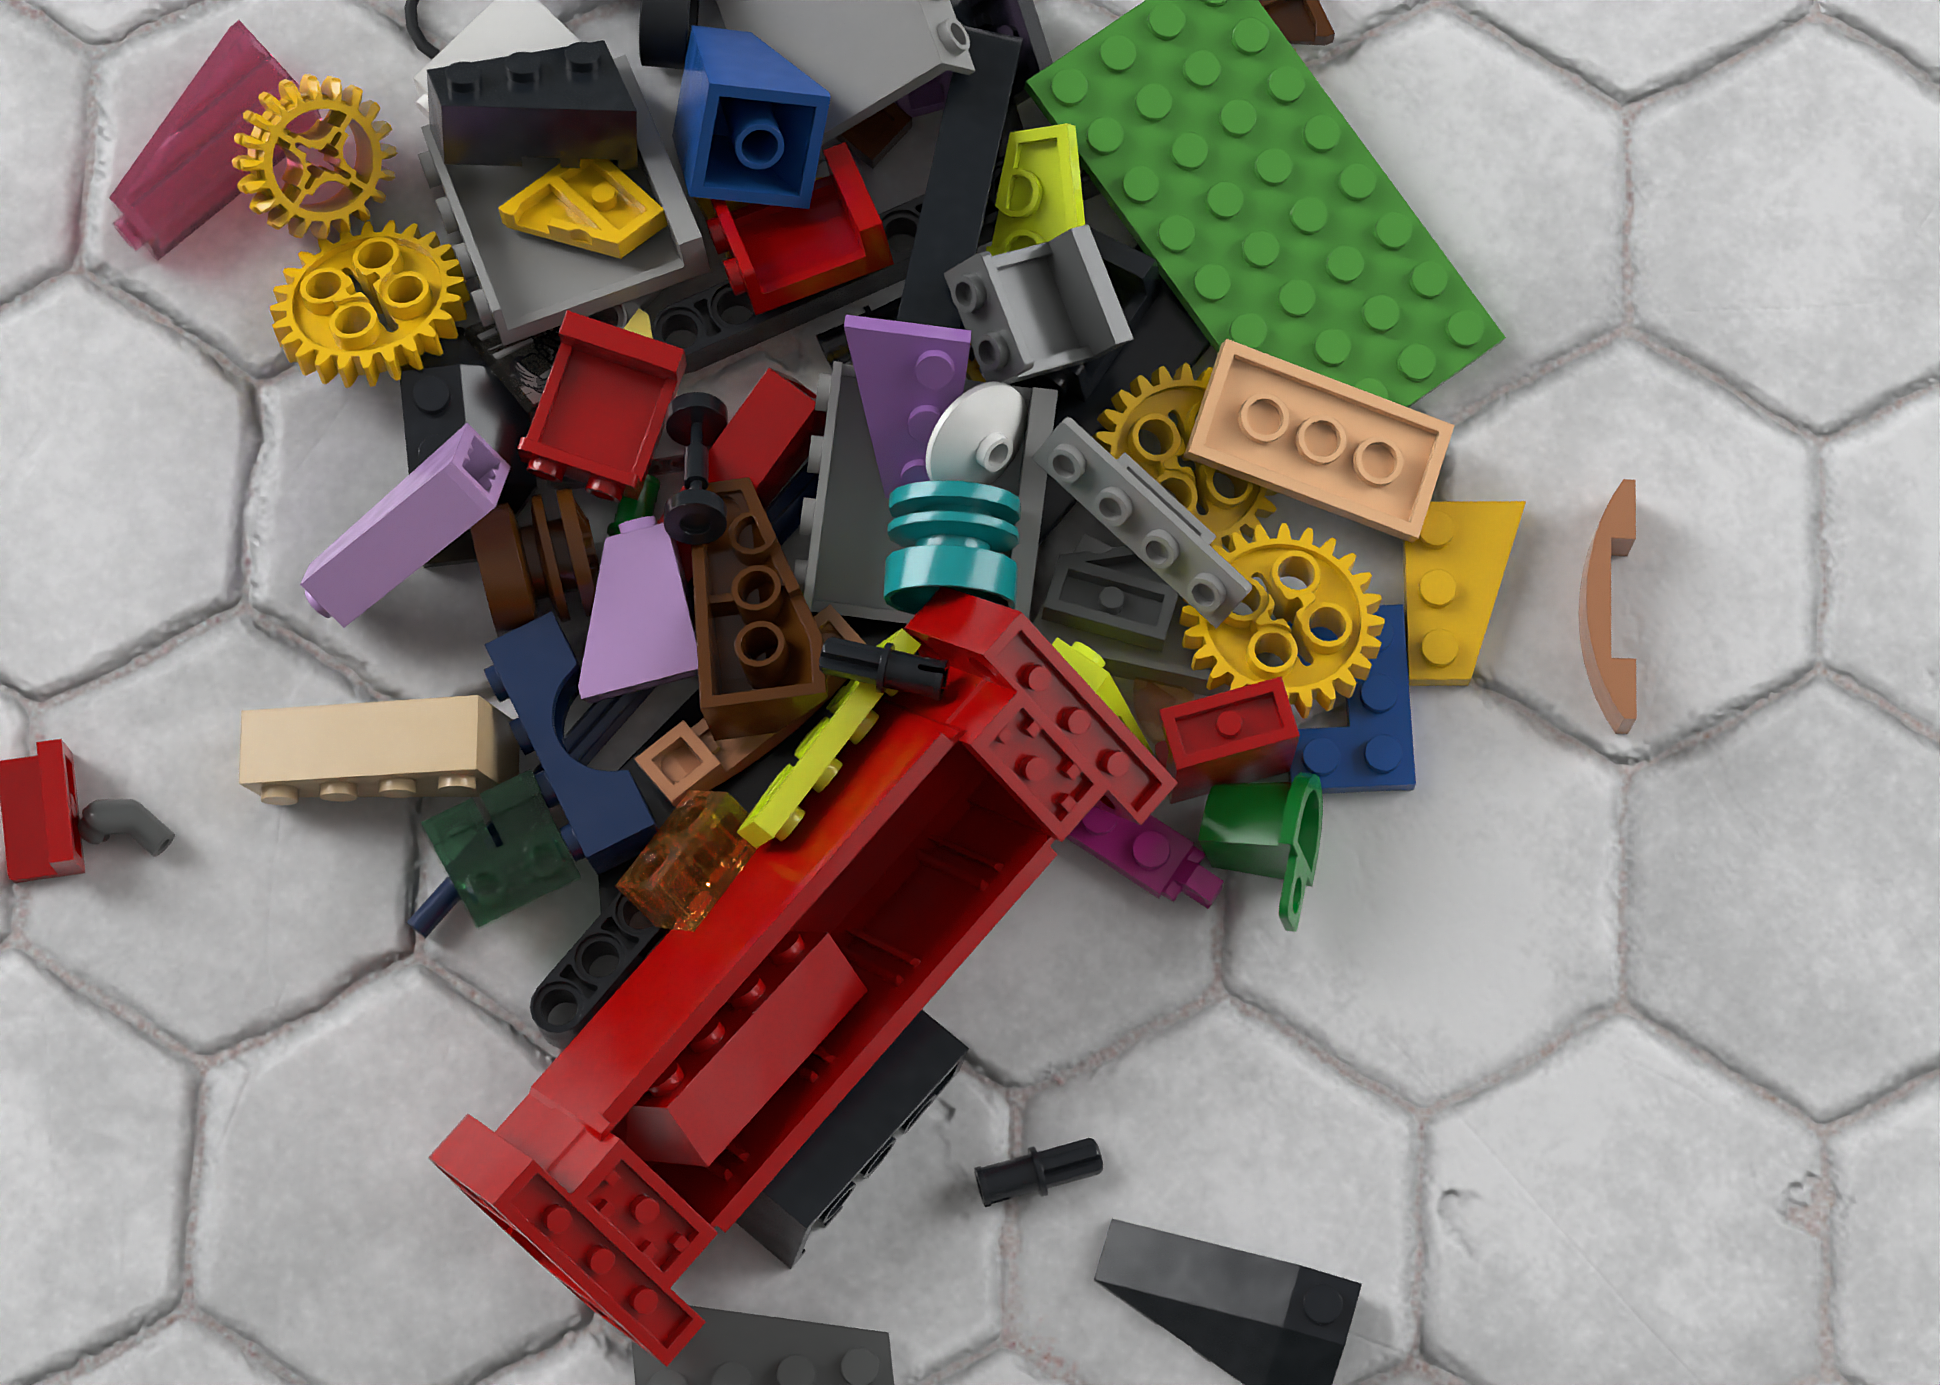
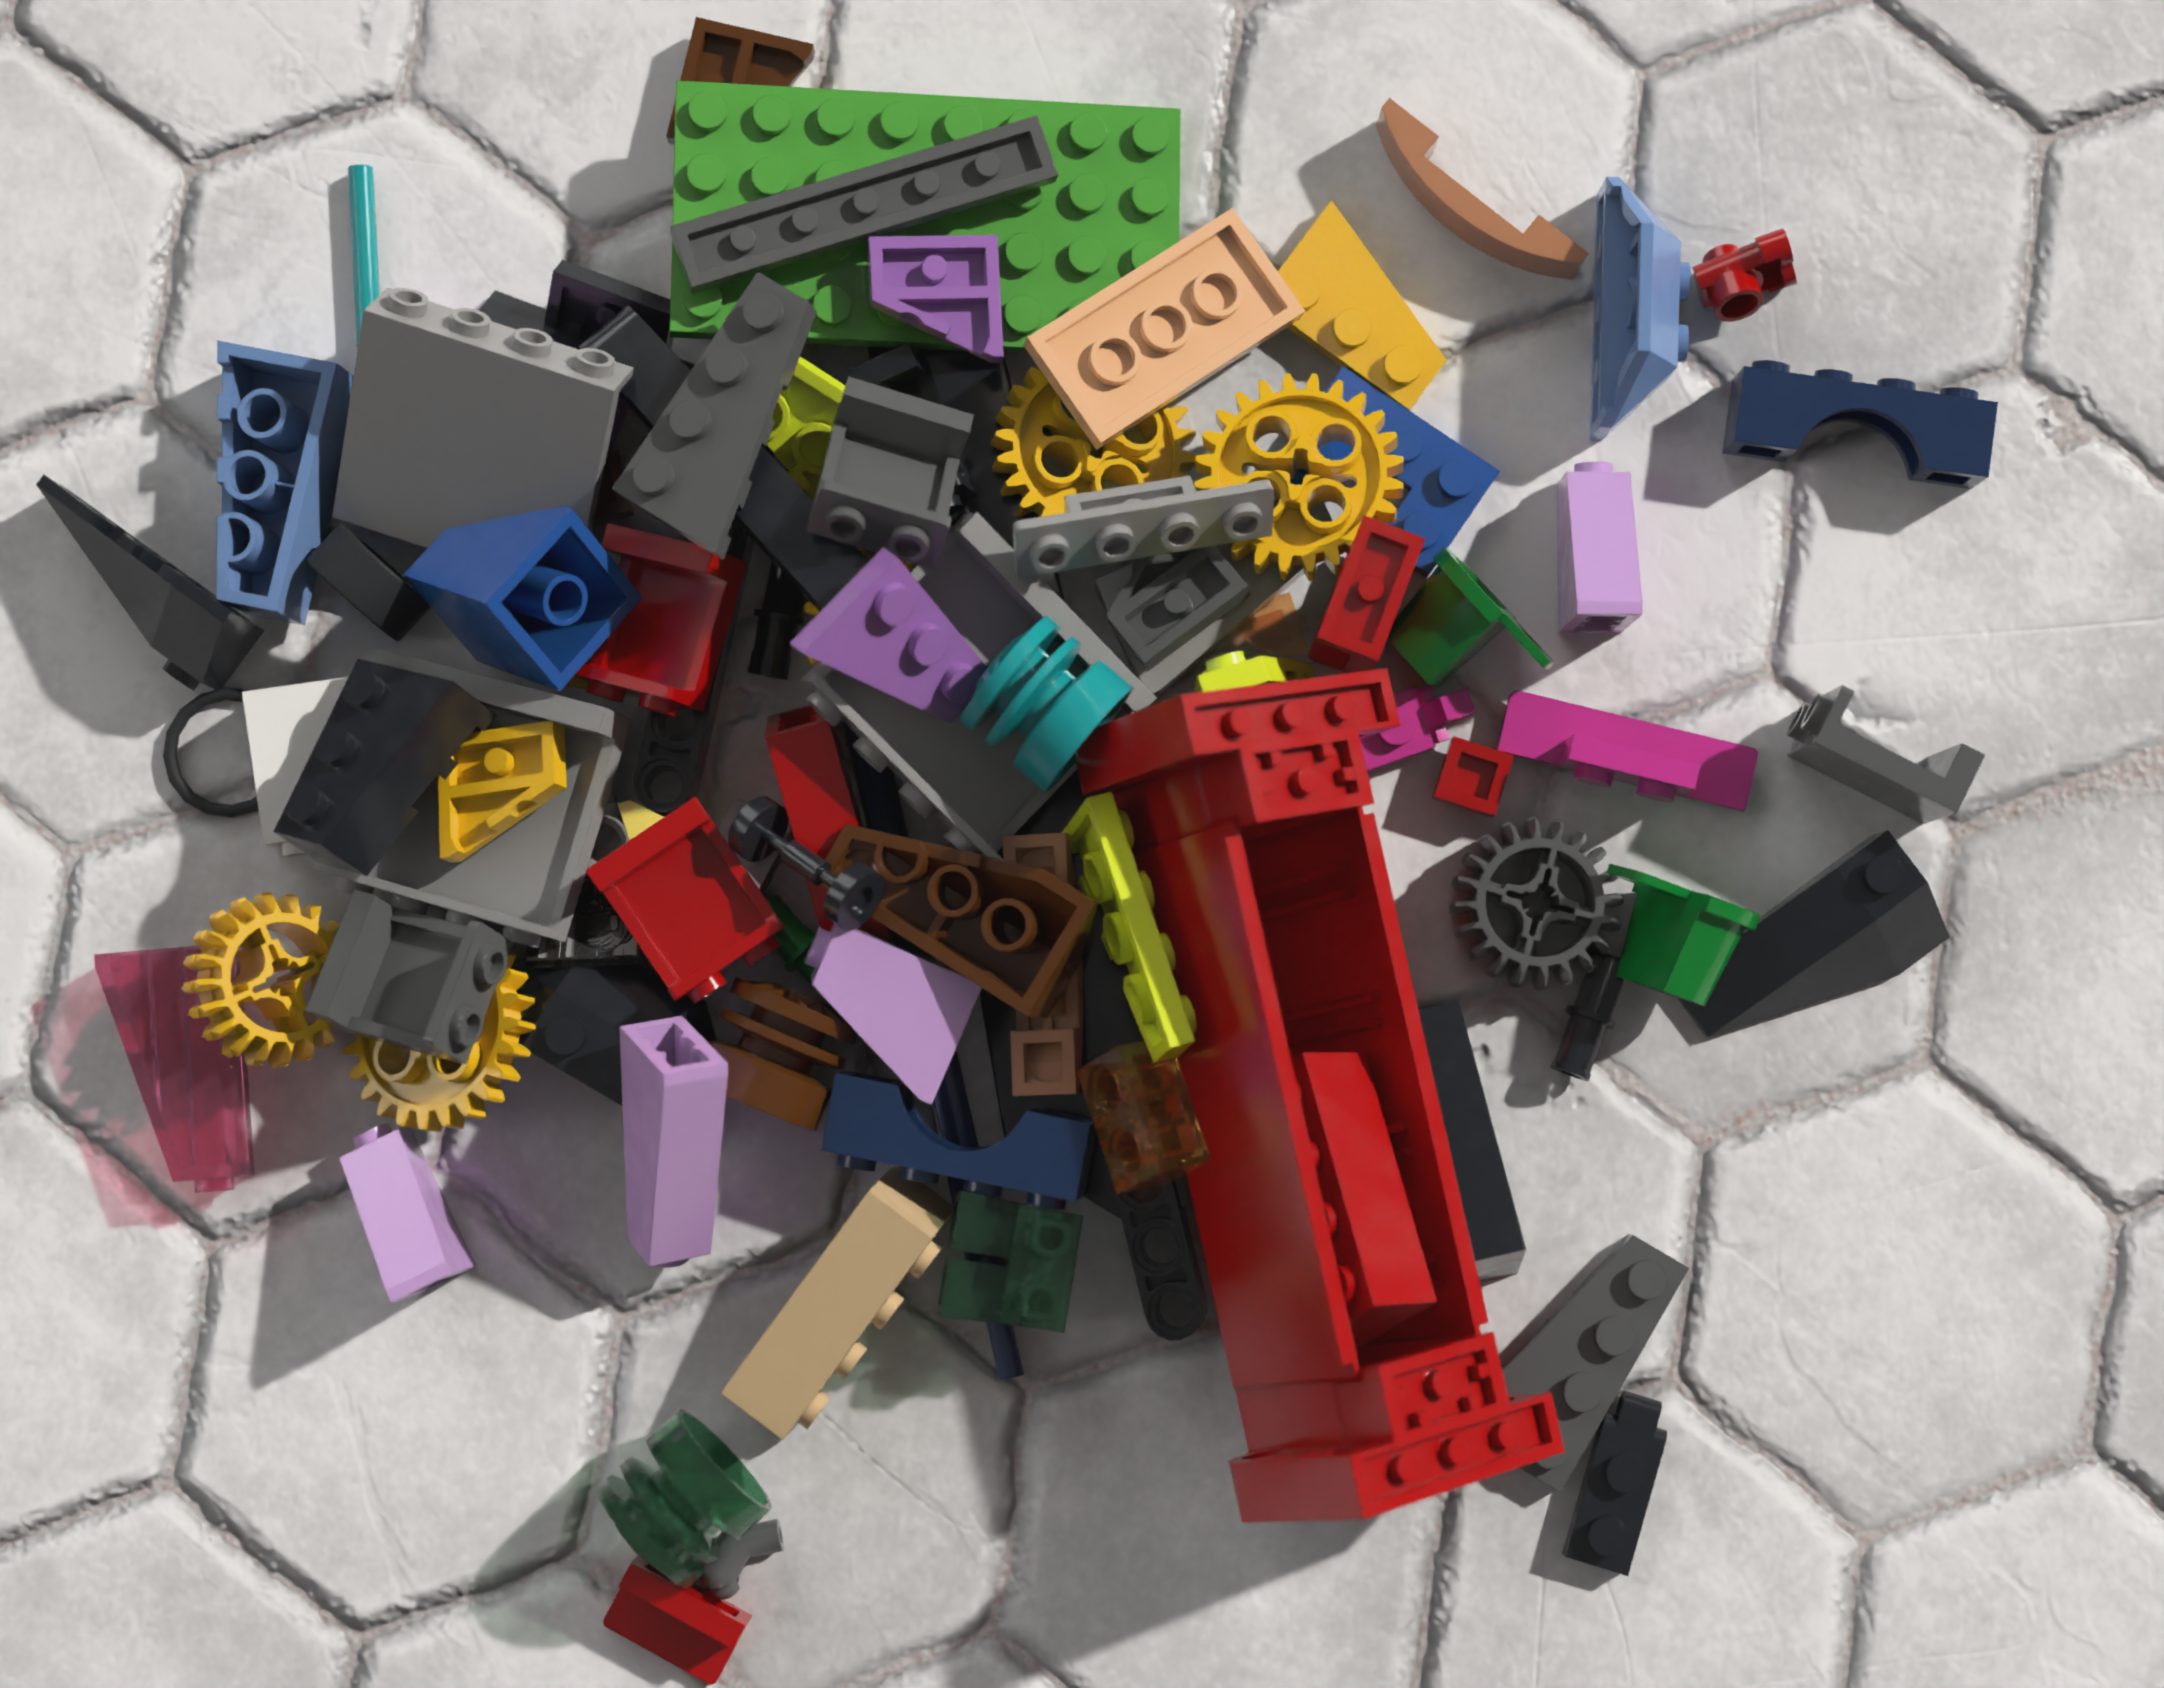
camera: 50 degrees left, 10 degrees up
black axle [819,637,950,701] -> none
white dish [926,381,1028,485] -> none
none -> dark grey panel [305,890,513,1065]
none -> lavender slope [339,1123,476,1303]
none -> clear green wheel [596,1409,772,1588]
none -> dark grey wing [612,272,817,560]
none -> dark grey plate [670,115,1058,294]
none -> medium lavender wing [867,235,1004,363]
none -> red plate [1431,736,1514,818]
none -> dark grey gear [1449,817,1624,991]
none -> dark pink bracket [1496,690,1758,812]
none -> lavender slope [1557,462,1642,633]
none -> medium blue wedge [1590,177,1691,440]
none -> green container [1606,864,1760,1006]
none -> red plate [1692,228,1797,322]
none -> dark blue arch [1722,360,1998,489]
none -> dark grey panel [1787,685,1985,824]

